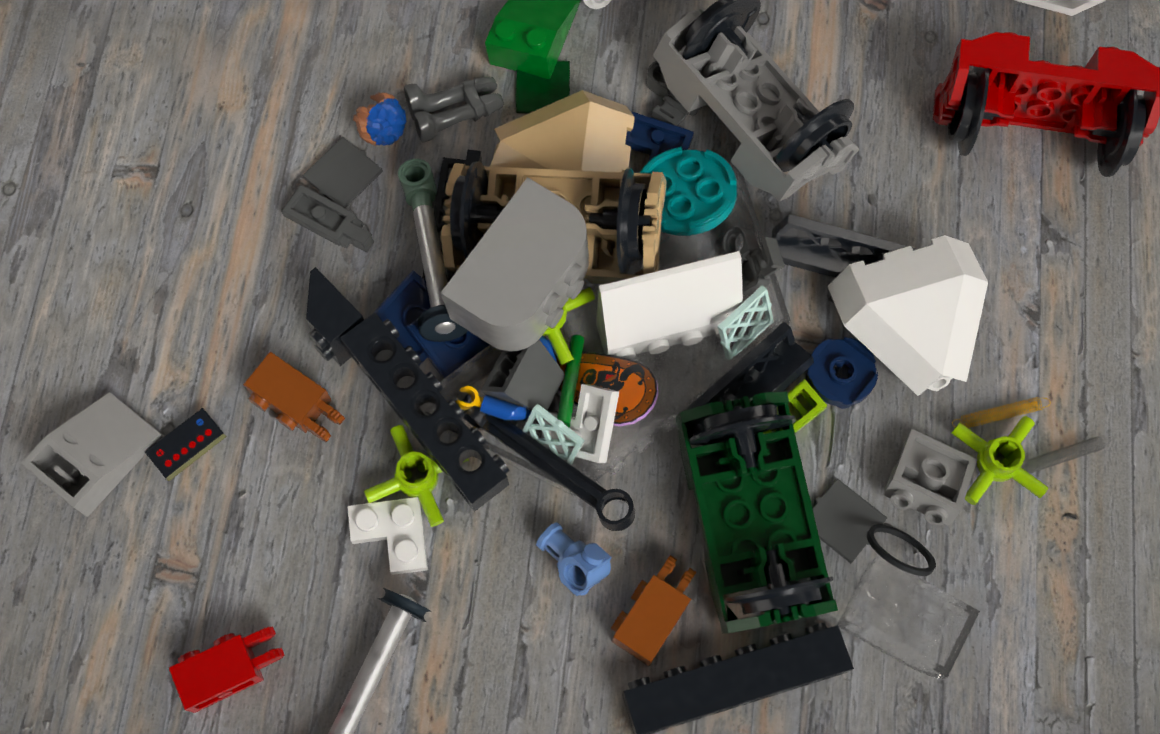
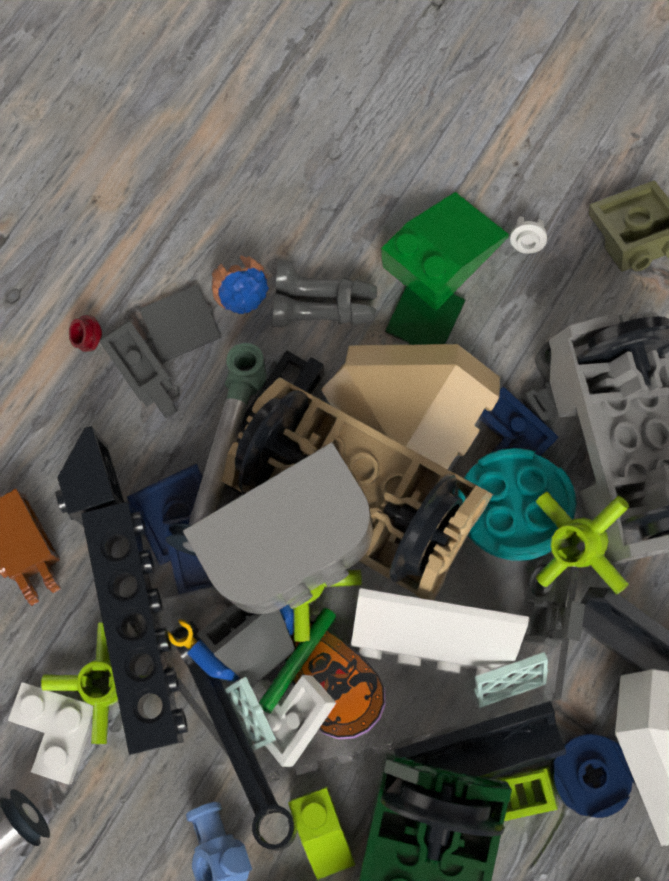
camera: 30 degrees right, 5 degrees up
none -> dark red plate [69,315,102,352]
none -> lime slope [288,786,355,880]
none -> lime bar [536,492,629,595]

